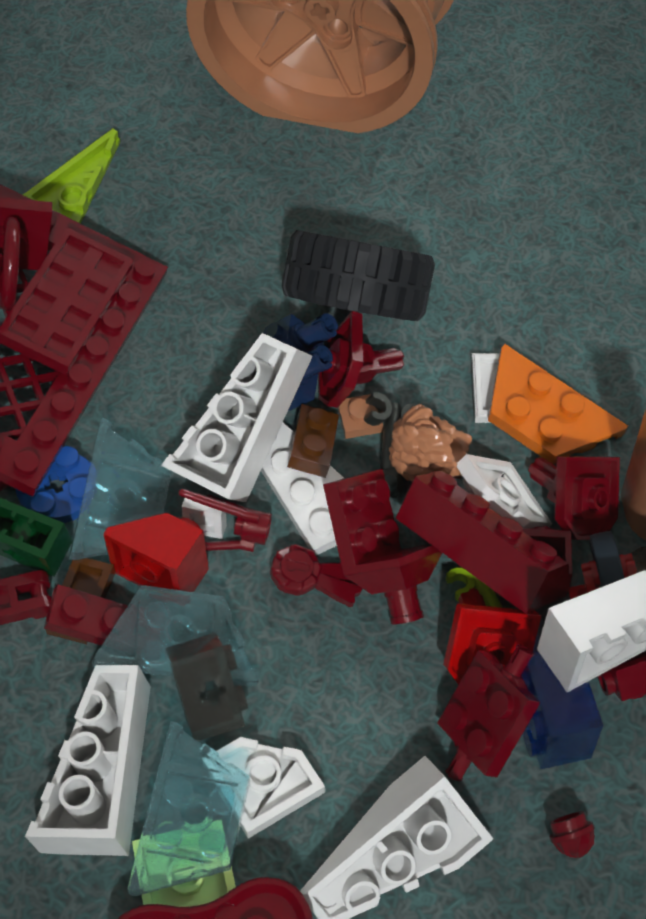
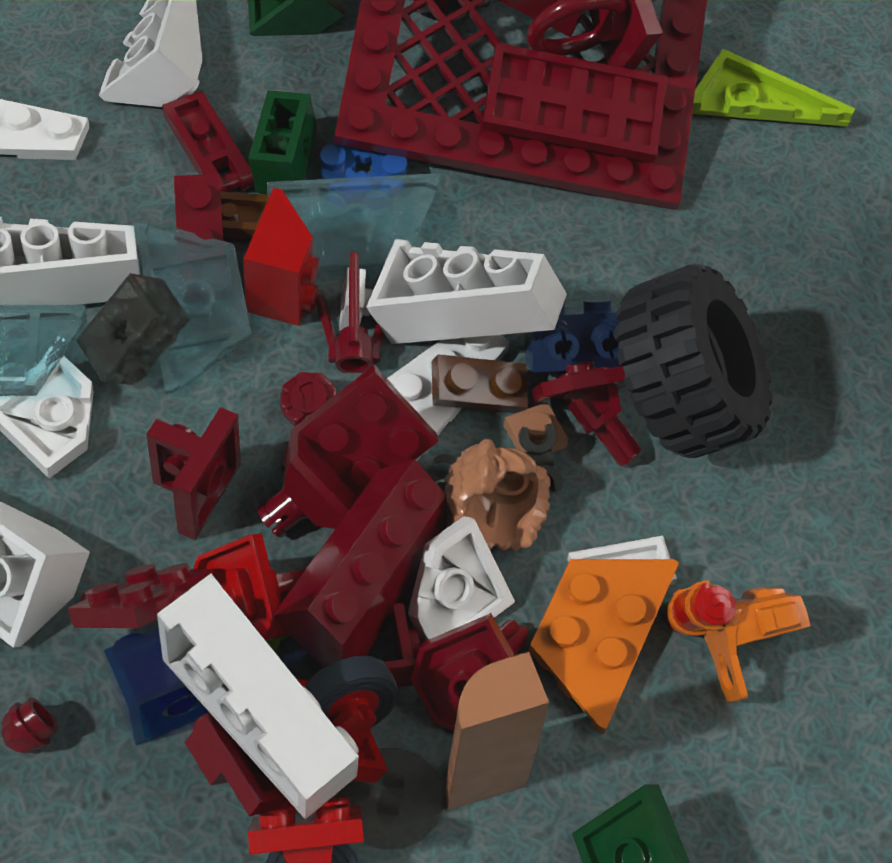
camera: 70 degrees right, 0 degrees up
none -> dark red bracket [146,407,241,540]
none -> orange piece [665,580,811,702]

